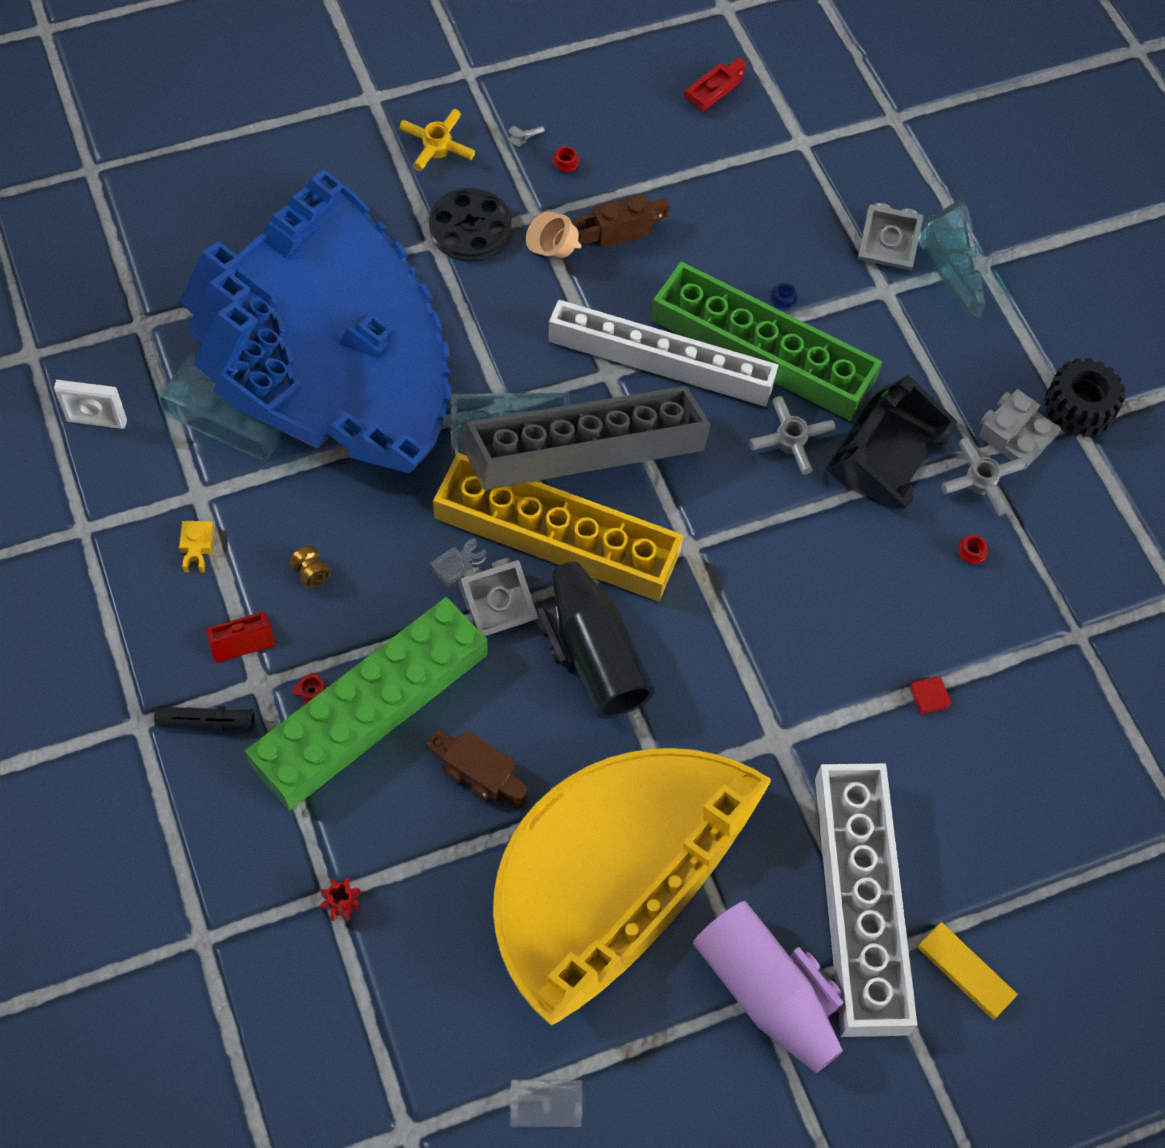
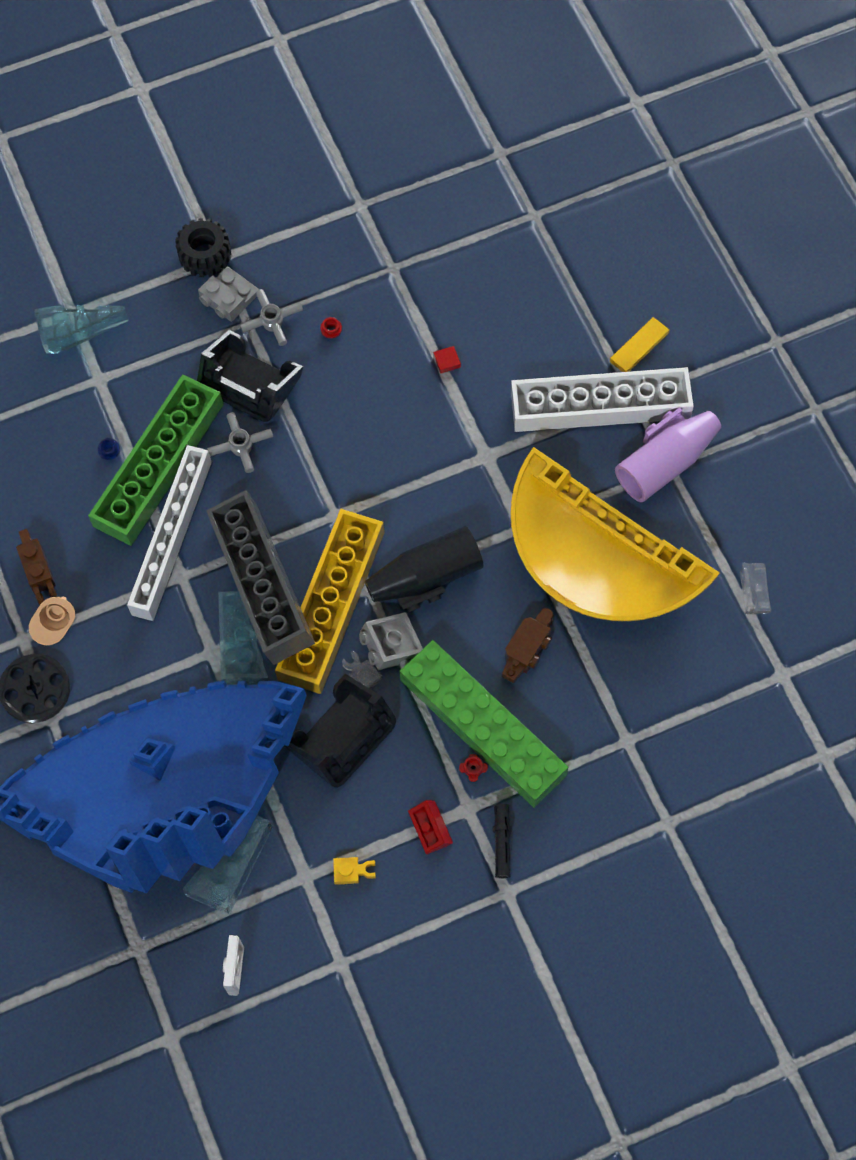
camera: 85 degrees left, 5 degrees up
pearl gold wheel [289,546,331,589] -> none
red gear [320,878,361,921] -> none
light grey plate [857,203,924,271] -> none
none -> black windscreen [284,674,396,788]

